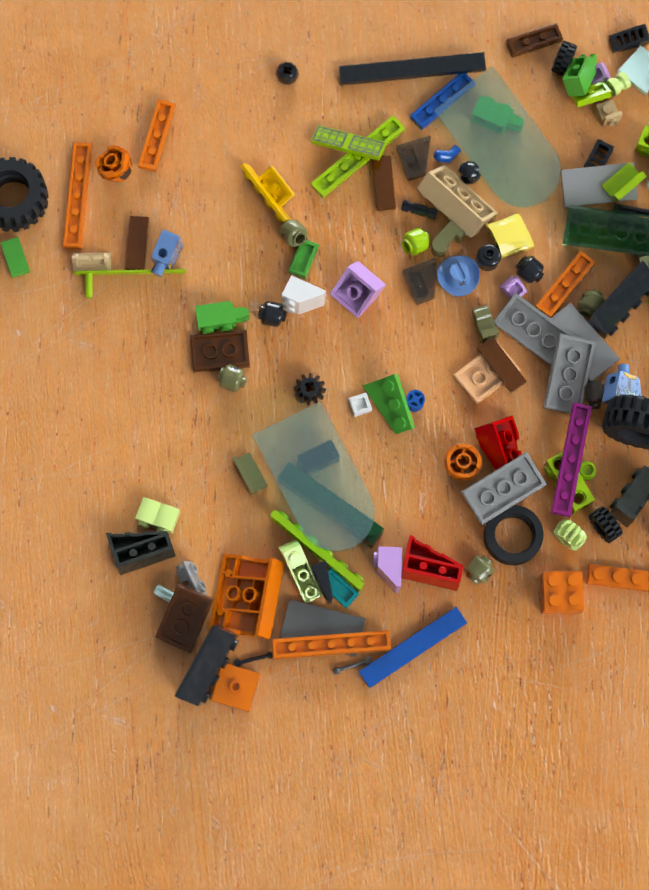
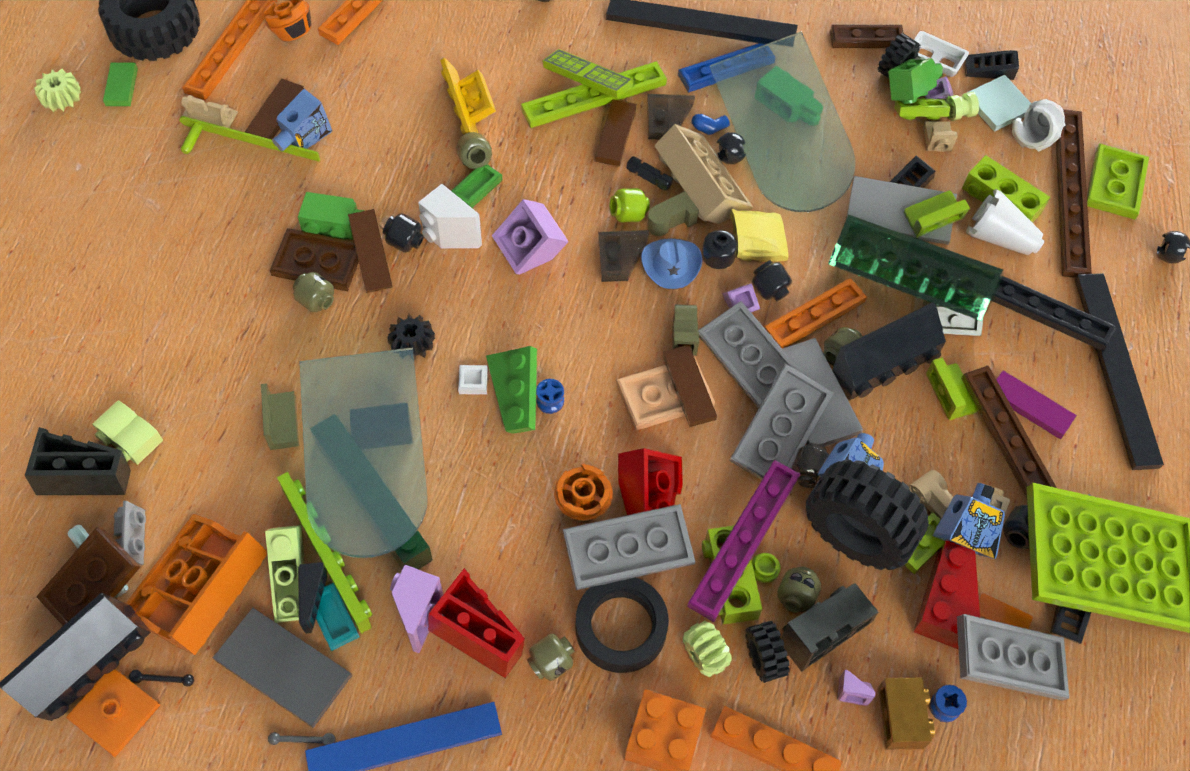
camera: 20 degrees right, 15 degrees down
orange tile [272,630,391,660] -> none
none -> reddish brown tile [348,209,393,293]
none -> olive head [777,567,821,613]
none -> white piece [914,31,969,77]

